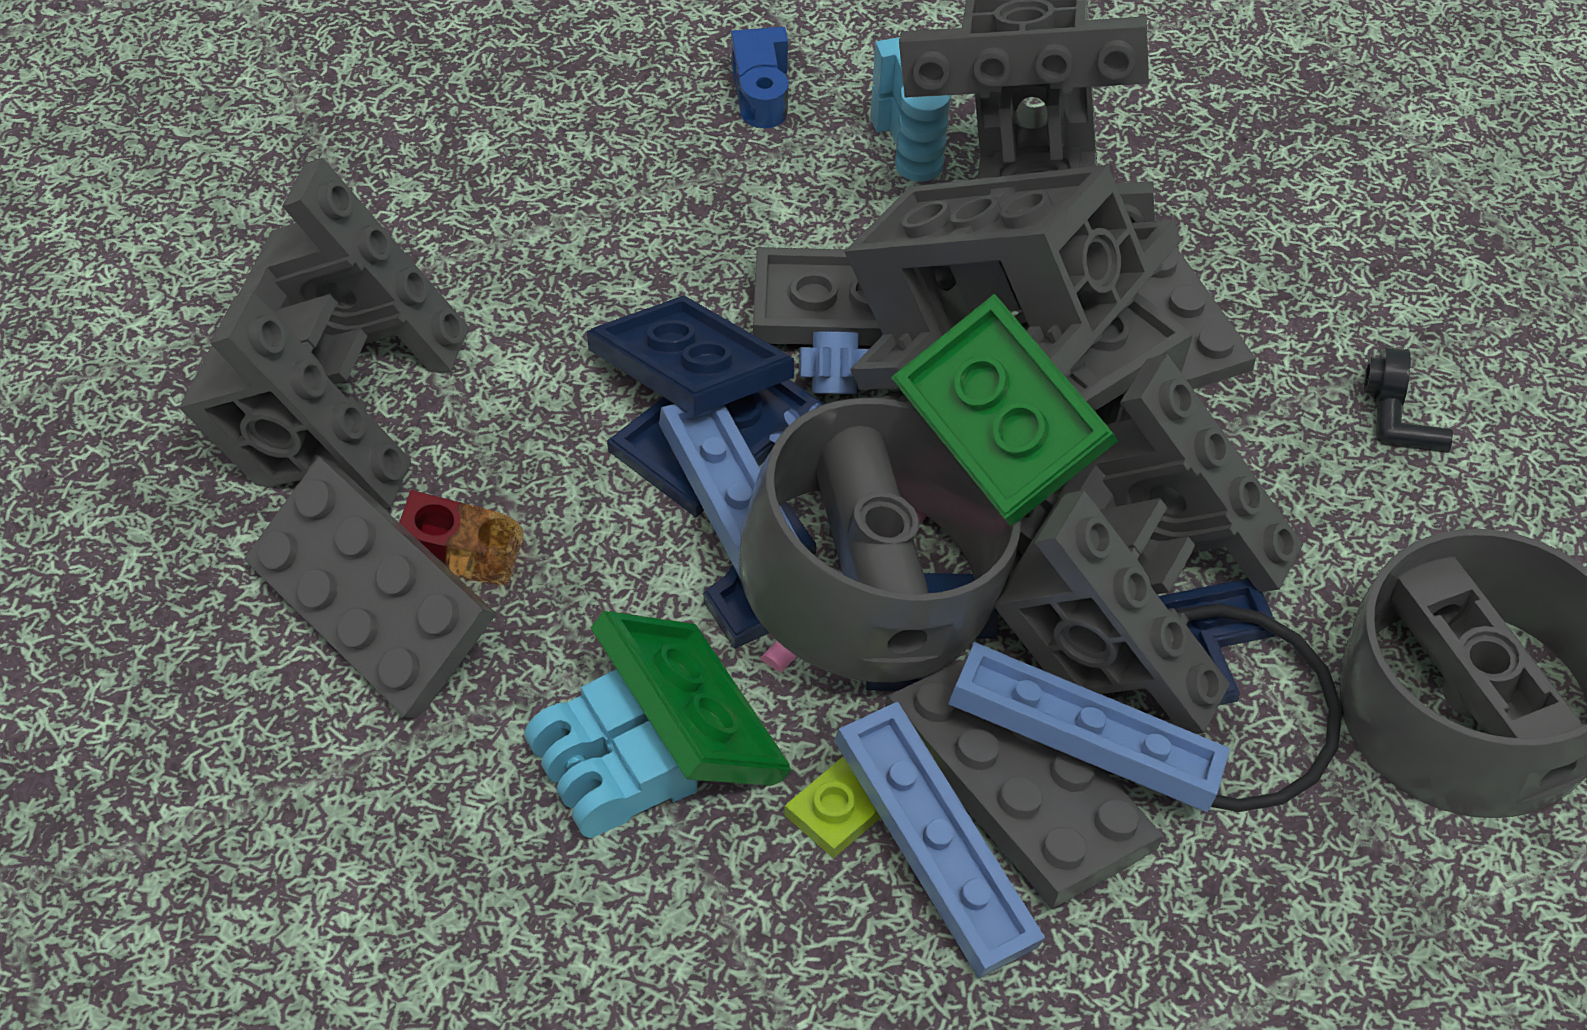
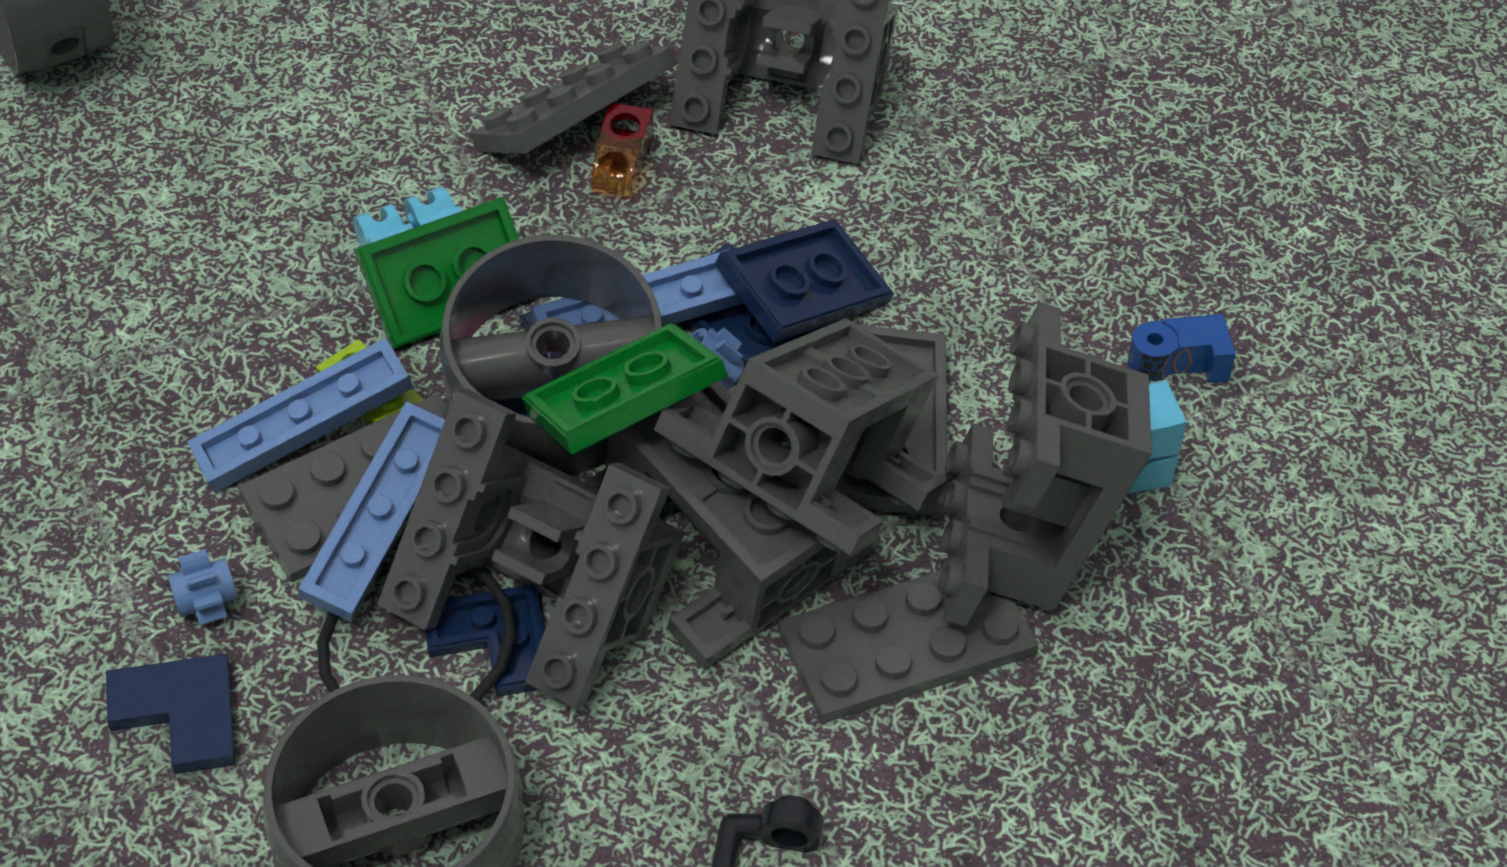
camera: 90 degrees right, 0 degrees up
none -> dark blue tile [106,654,236,774]
none -> medium blue gear [167,549,238,626]

